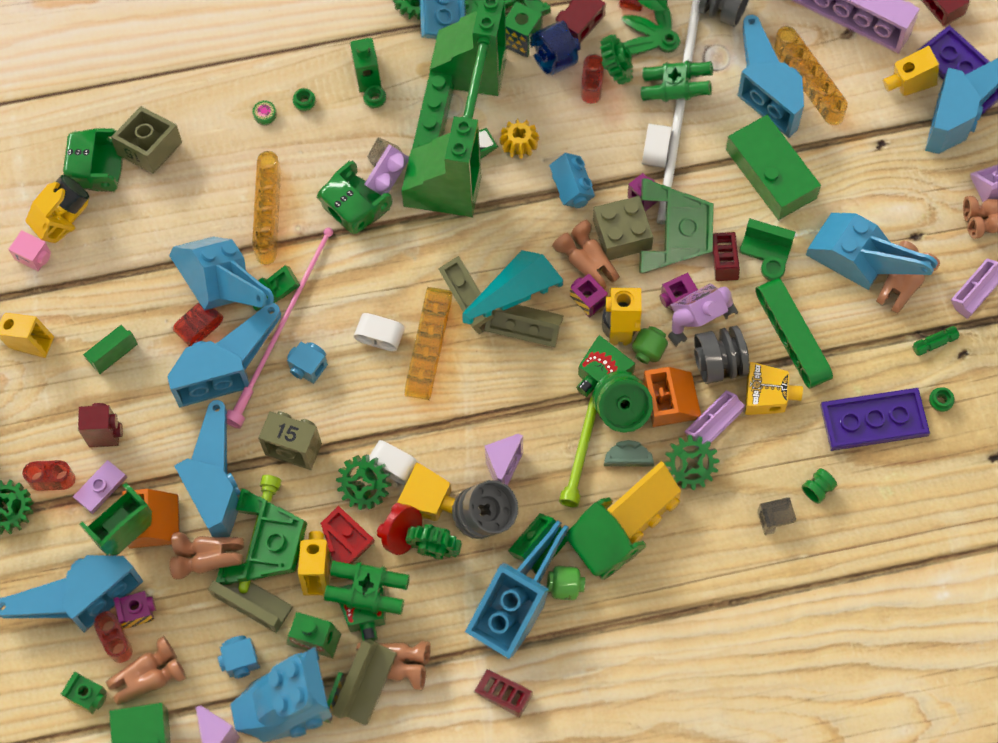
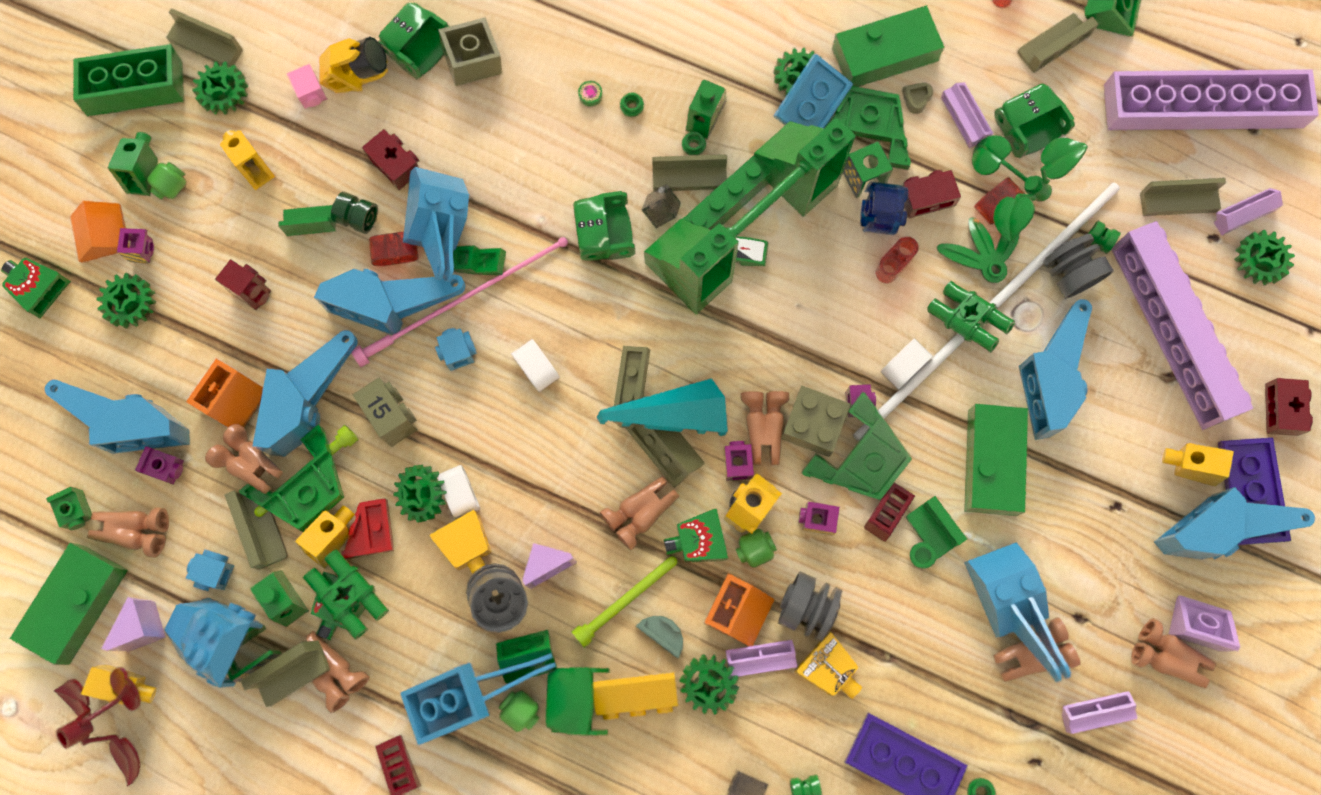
camera: 35 degrees right, 10 degrees up
clear red beam [22,460,76,491] -> none
lavender plate [73,460,127,514] -> none
green piece [79,483,152,556] -> none
clear red beam [94,611,133,663] -> none
clear yellow beam [252,151,281,265] -> none
lavender tile [364,145,409,195] -> none
red tile [377,503,423,555] -> none
clear yellow beam [405,287,452,400] -> none
green gear [405,524,462,560] -> none
yellow gear [499,118,539,159] -> none
dark azure brick [549,153,595,208] -> none
green wheel [592,371,653,433] -> none
green gear [600,34,634,85] -> none
lavender torso [668,283,738,347] -> none
green beam [755,278,833,389] -> none
clear yellow beam [774,26,848,125] -> none
green axle [912,326,960,356] -> none
none -> dark green wheel [331,191,378,234]
none -> dark red brick [361,129,419,190]
none -> nougat piece [599,476,680,551]
none -> olive panel [652,154,727,192]

